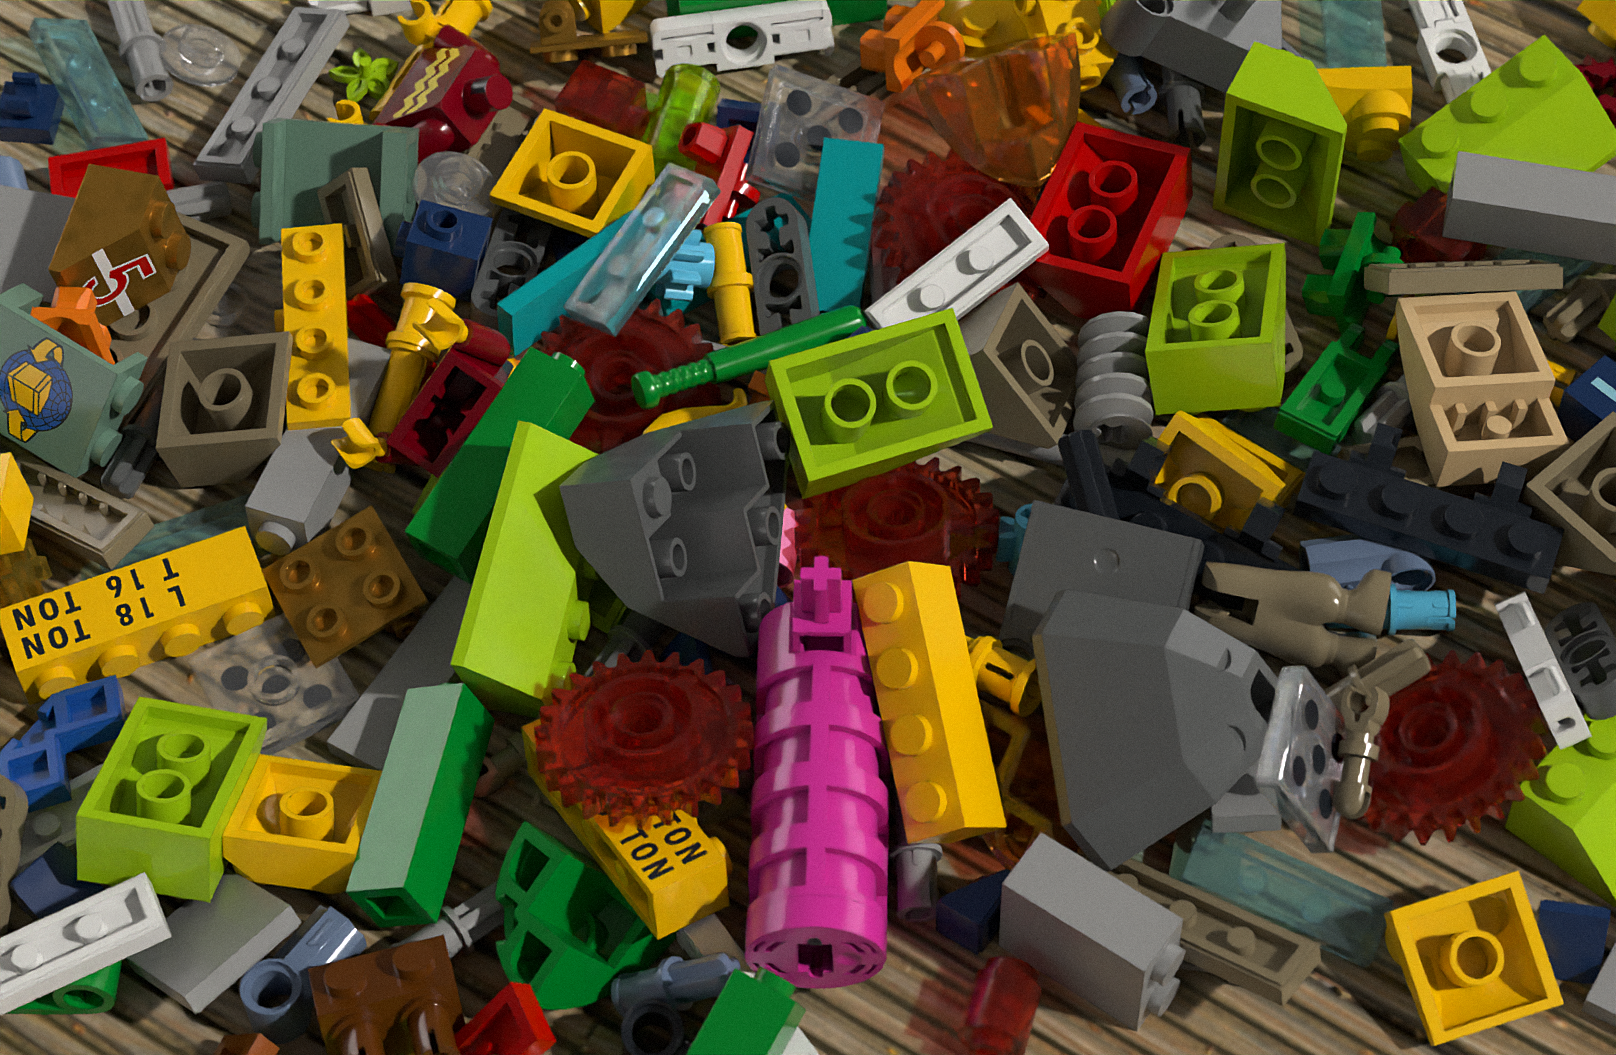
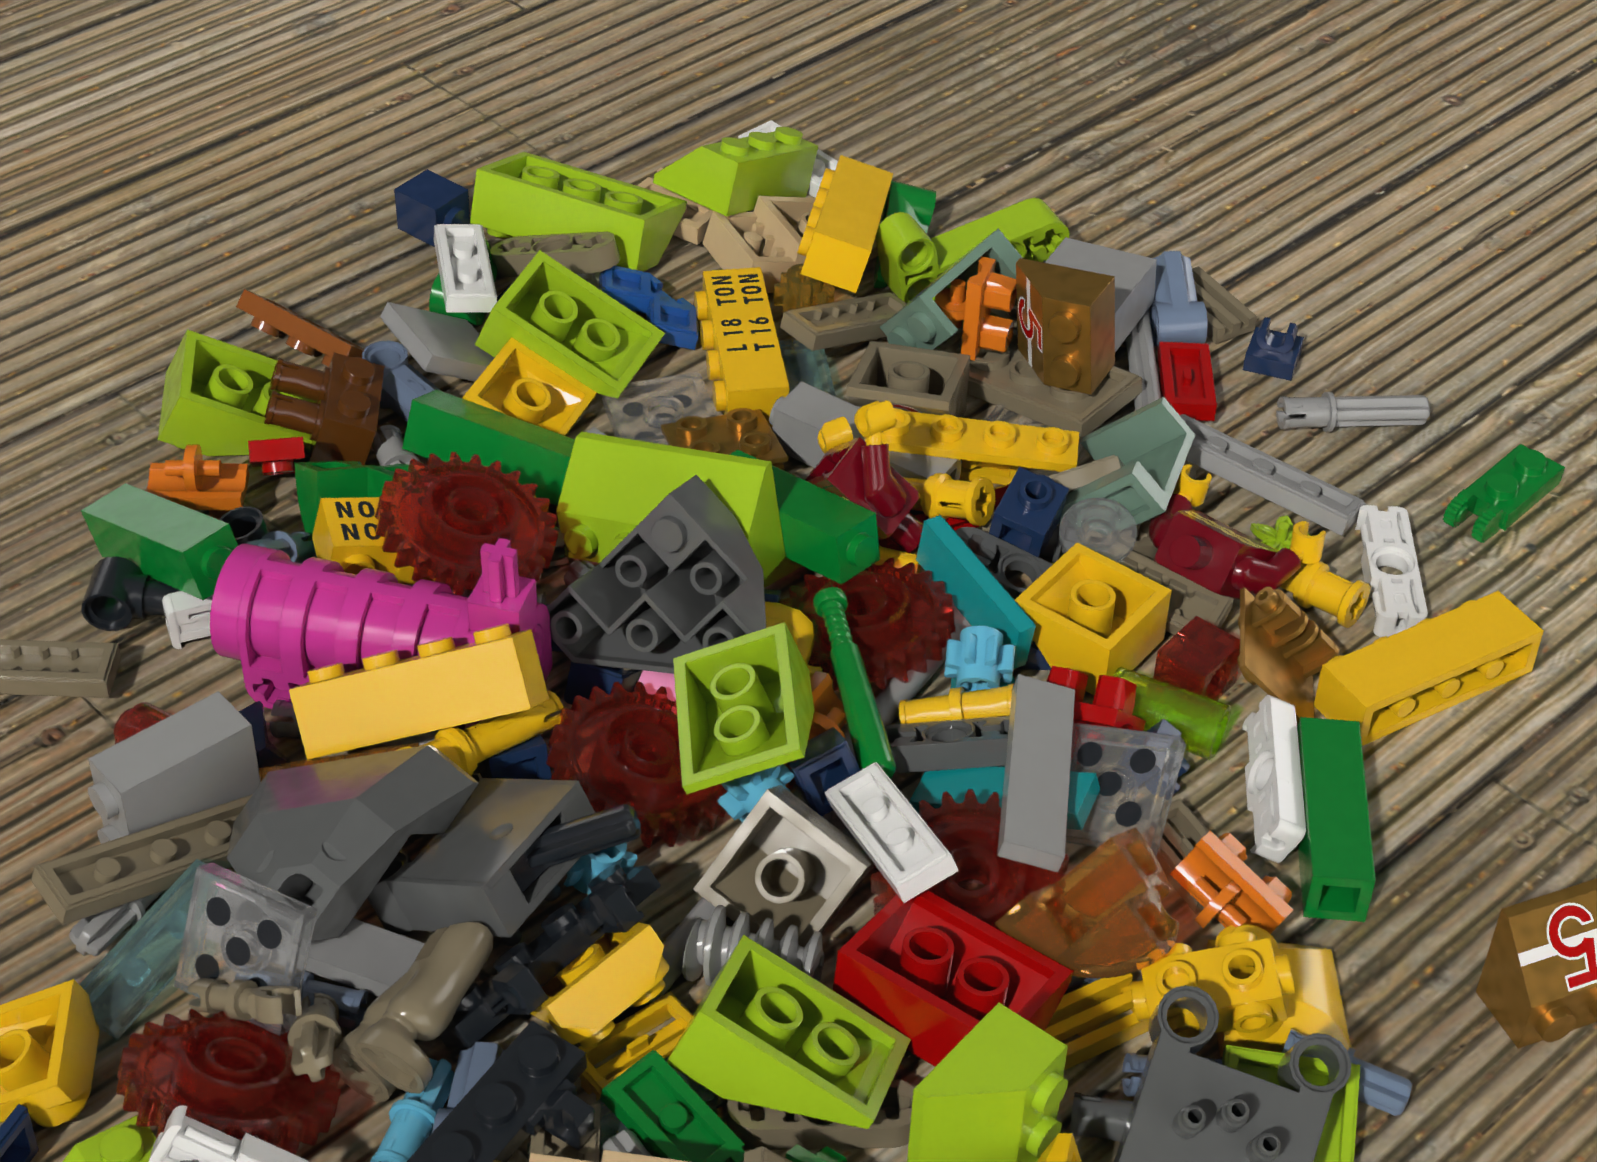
camera: 100 degrees right, 15 degrees down
clear light blue tile [28,18,149,150] -> none
clear piece [159,24,241,87] -> none
clear light blue tile [563,163,721,337] -> none
none -> light grey tile [997,674,1075,872]

